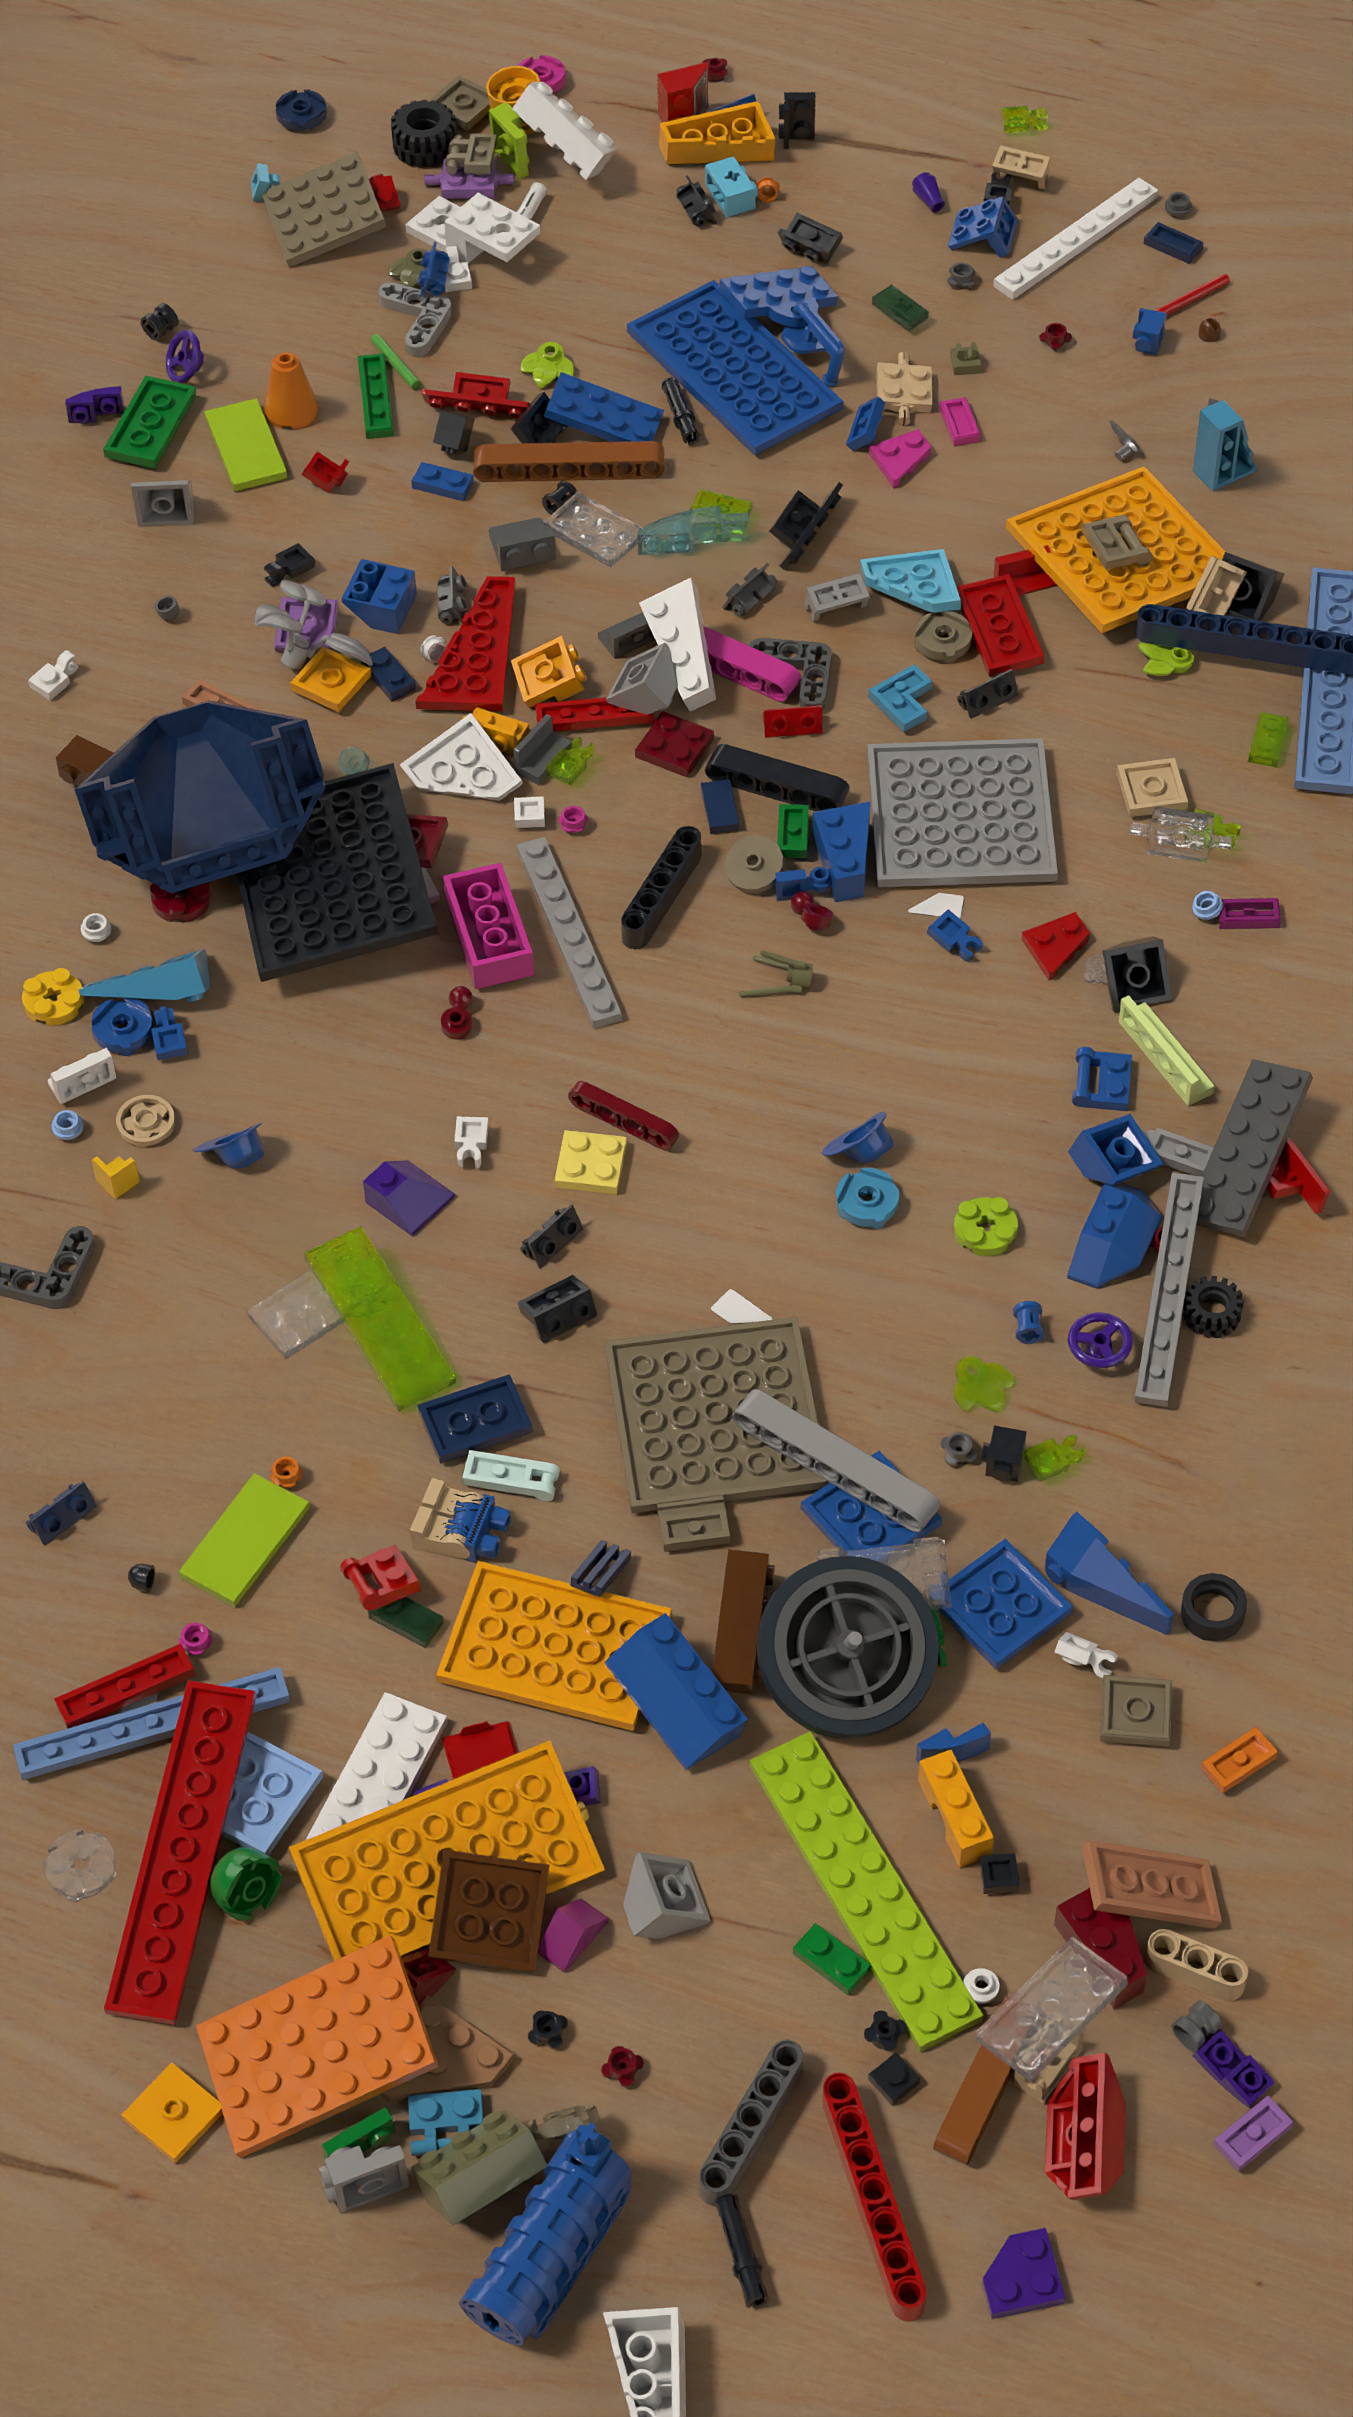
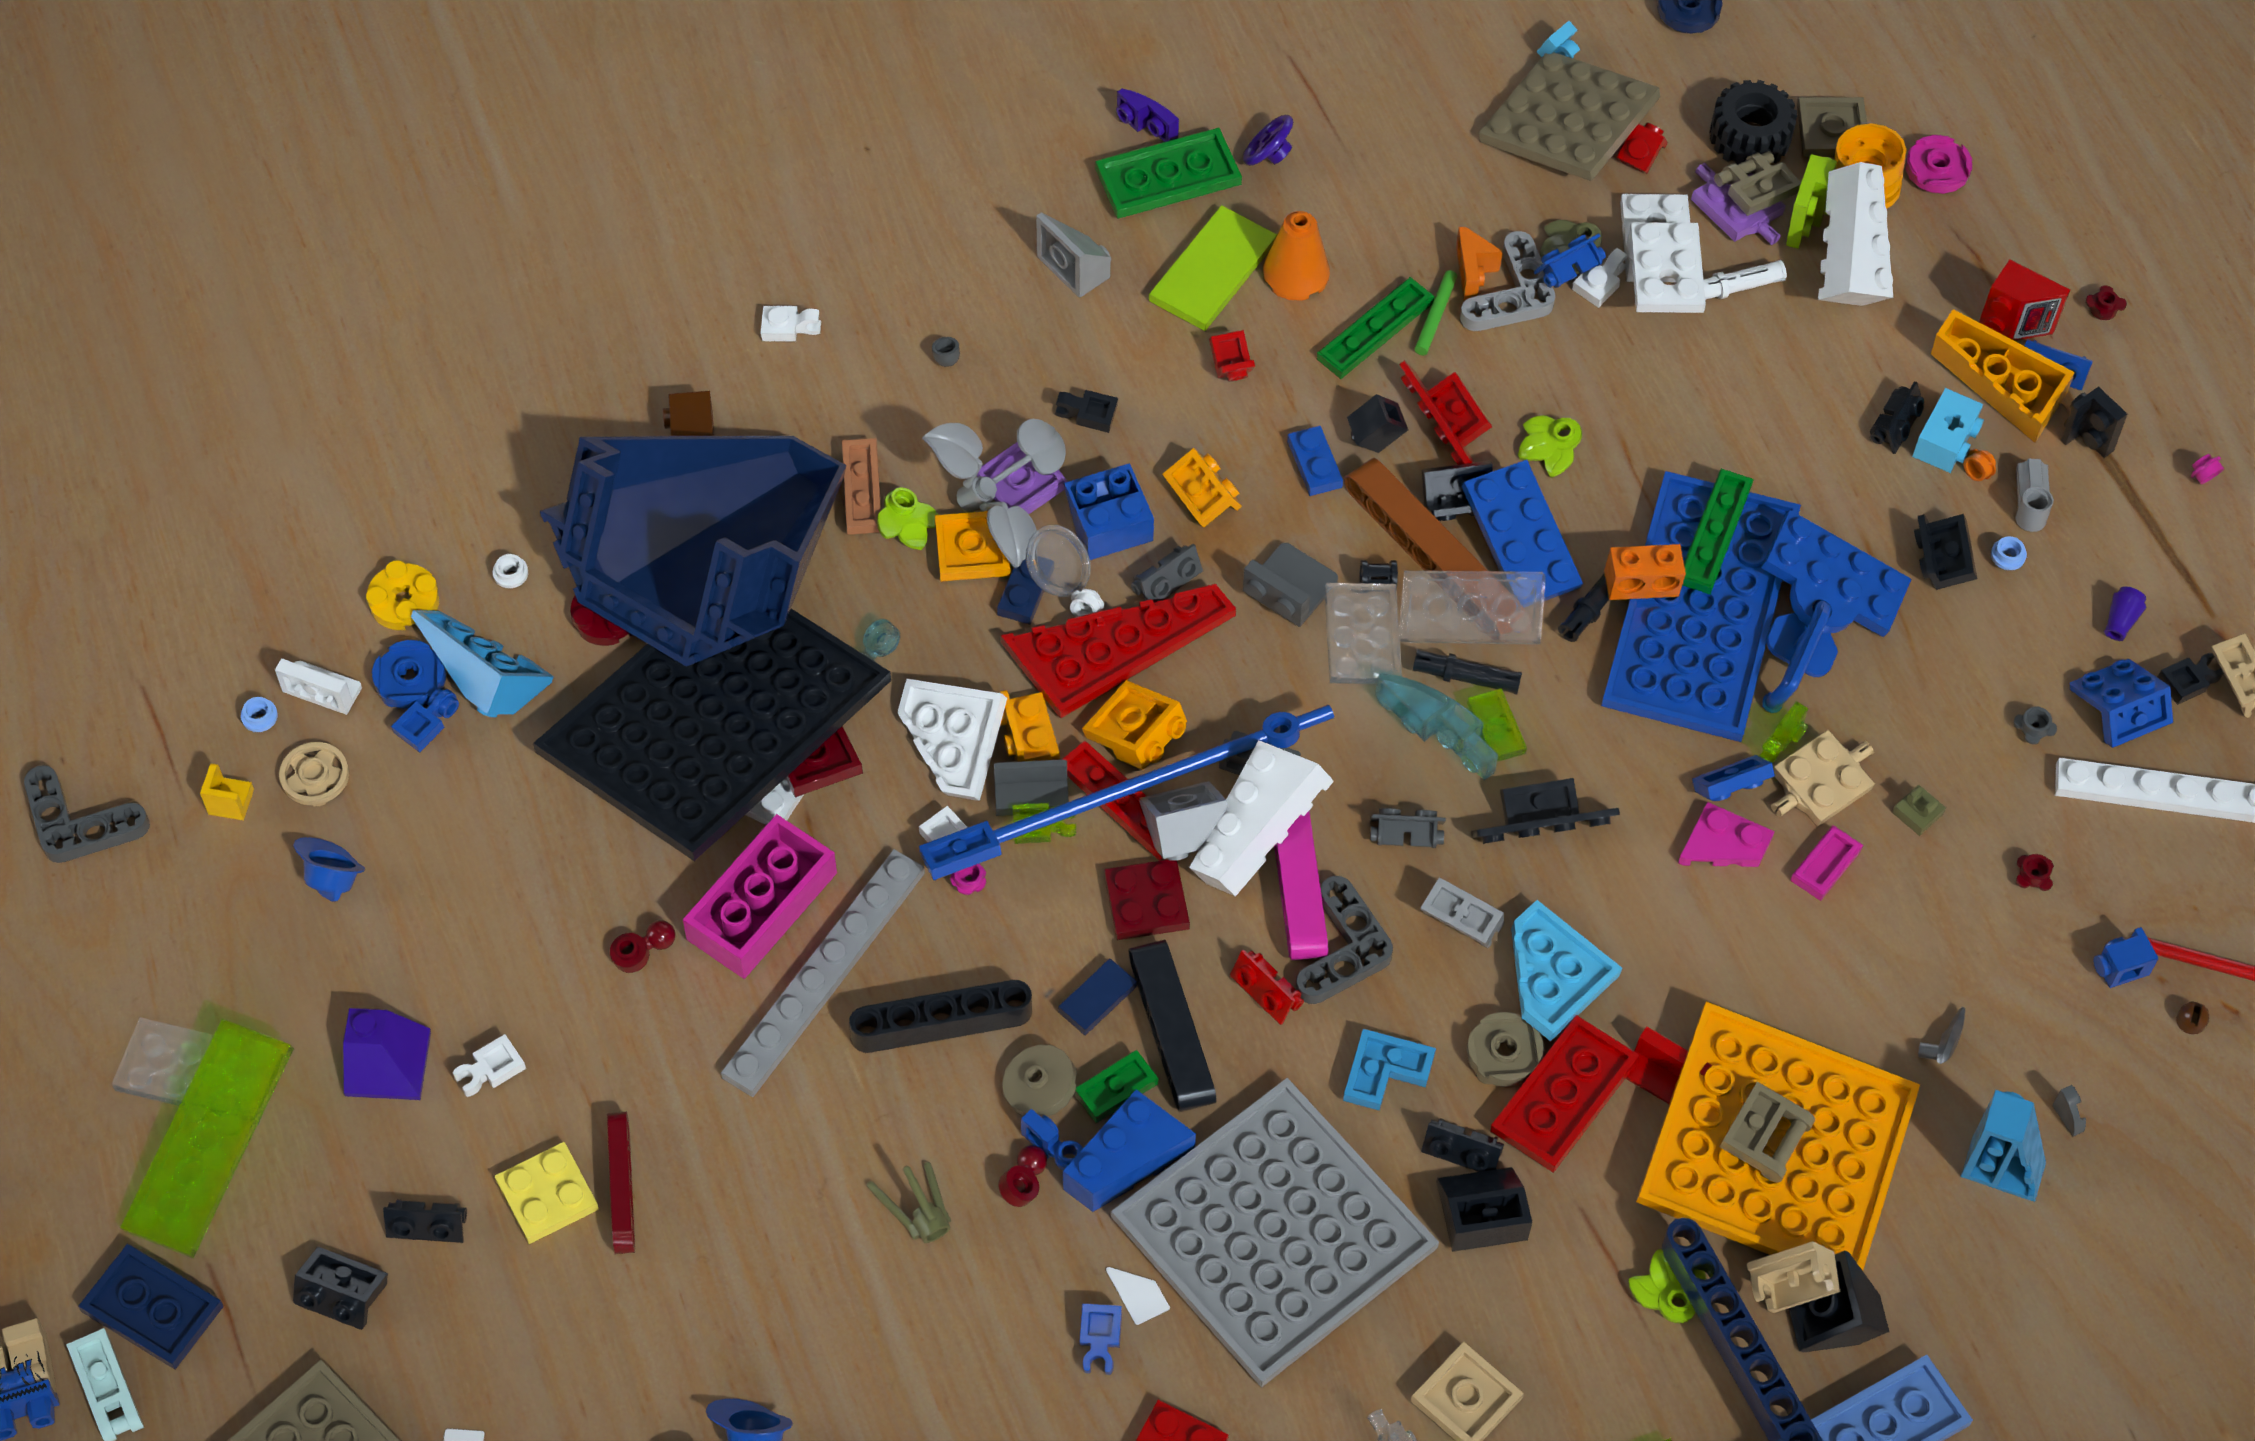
camera: 50 degrees right, 5 degrees up
black wheel [140,303,179,341] -> none
clear green plate [872,284,929,331] -> none
none -> lime plate [877,487,938,550]
none -> blue bar [919,705,1334,880]
none -> clear piece [1026,525,1091,597]
none -> light orange bracket [1162,448,1242,527]
none -> clear plate [1398,571,1546,644]
none -> black pin [1412,649,1522,695]
none -> black slope [1436,1167,1532,1252]
none -> orange slope [1456,227,1502,301]
none -> orange brick [1604,544,1686,600]
none -> green tile [1683,468,1754,595]
none -> clear neon green plate [1759,701,1808,764]
none -> light blue plate [1991,536,2027,570]
none -> light grey piece [2015,458,2054,532]
none -> dark pink plate [2191,454,2224,485]

